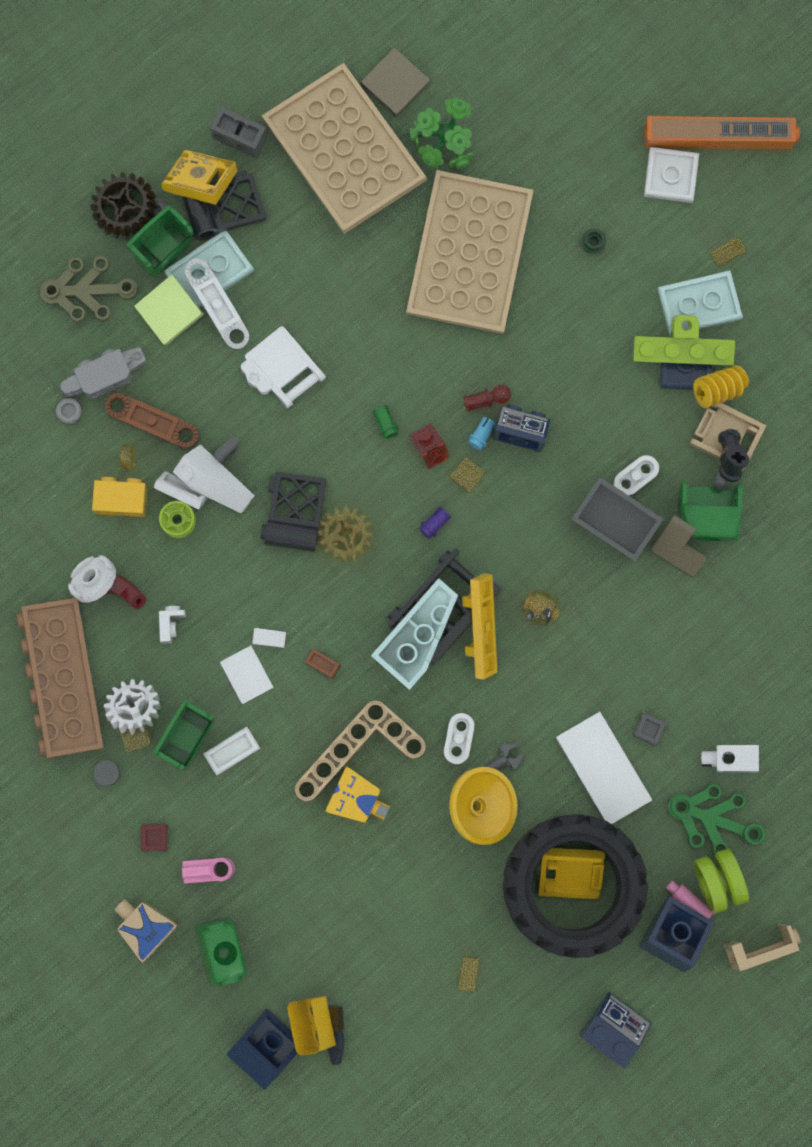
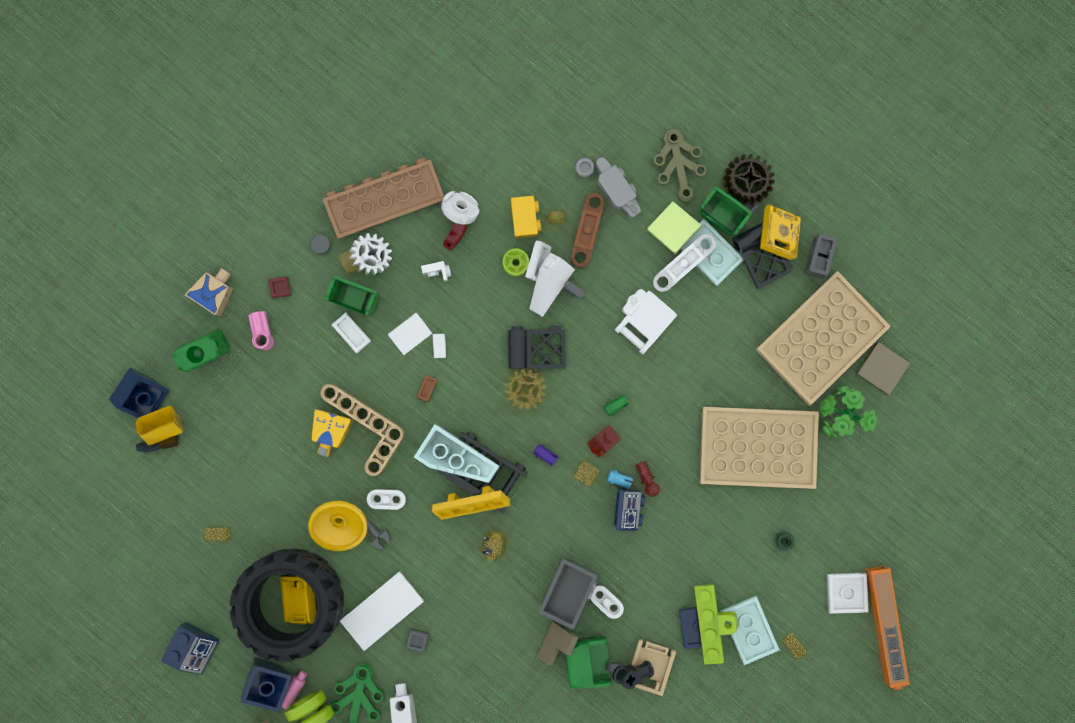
camera: 85 degrees right, 5 degrees up
yellow piece [693,365,749,408] -> none

